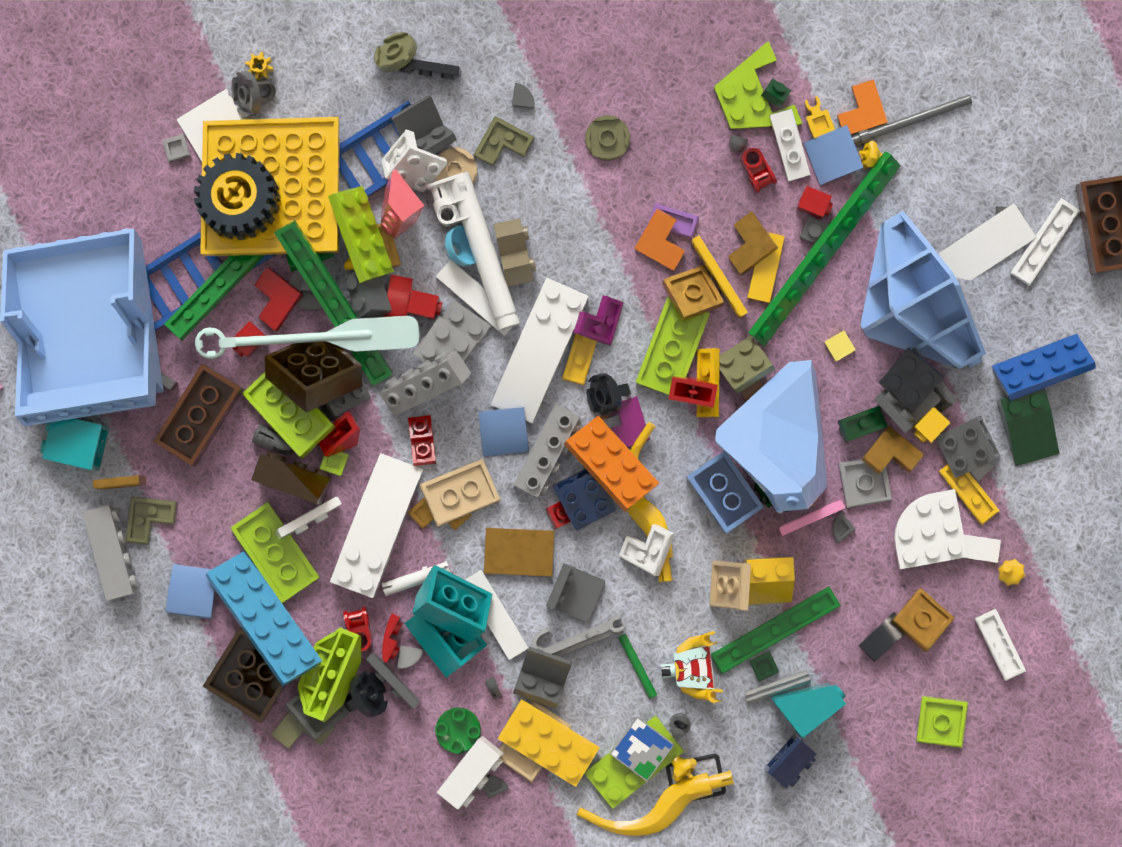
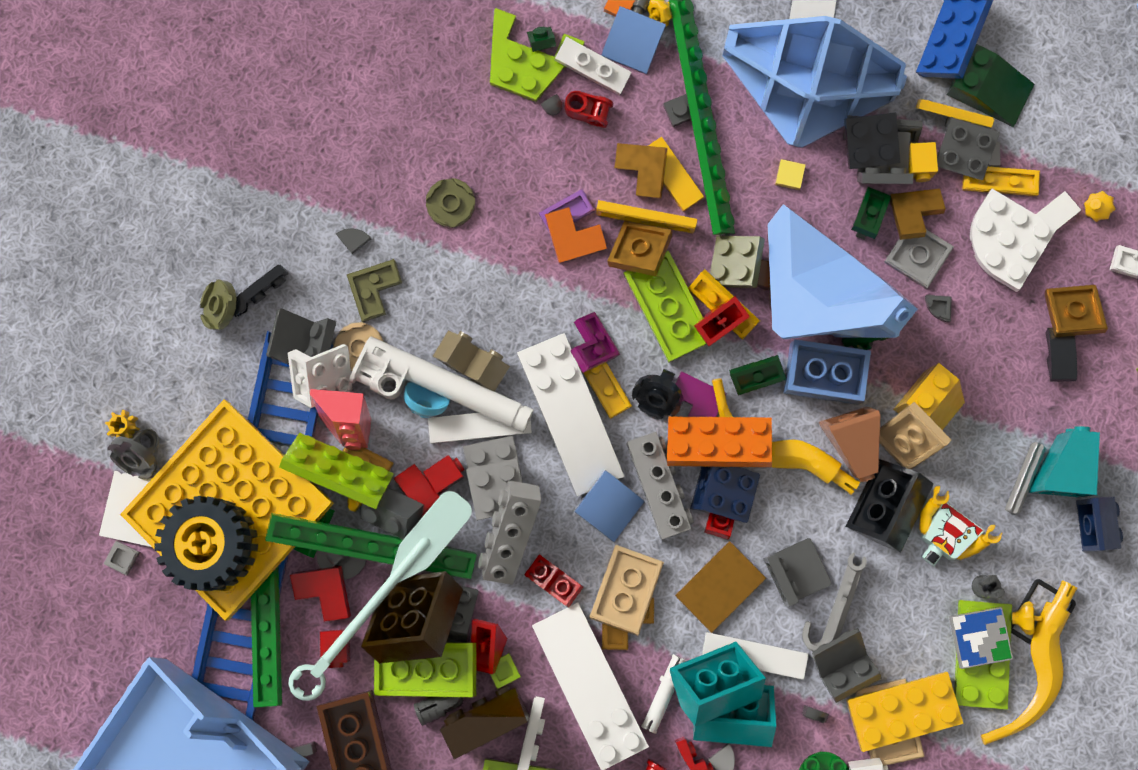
camera: 50 degrees left, 5 degrees down
green bar [618,633,658,699] -> none
white tile [619,524,675,576] -> none
green tile [711,586,841,674] -> none
dark green tile [749,651,779,682] -> none
bright pink tile [778,500,845,536] -> none
red brick [796,186,833,219] -> none
yellow plate [804,96,835,139] -> none
none -> dark green hinge [729,355,787,396]
none -> nougat slope [819,406,880,482]
none -> black slope [845,459,934,553]
none -> yellow tile [916,99,994,128]

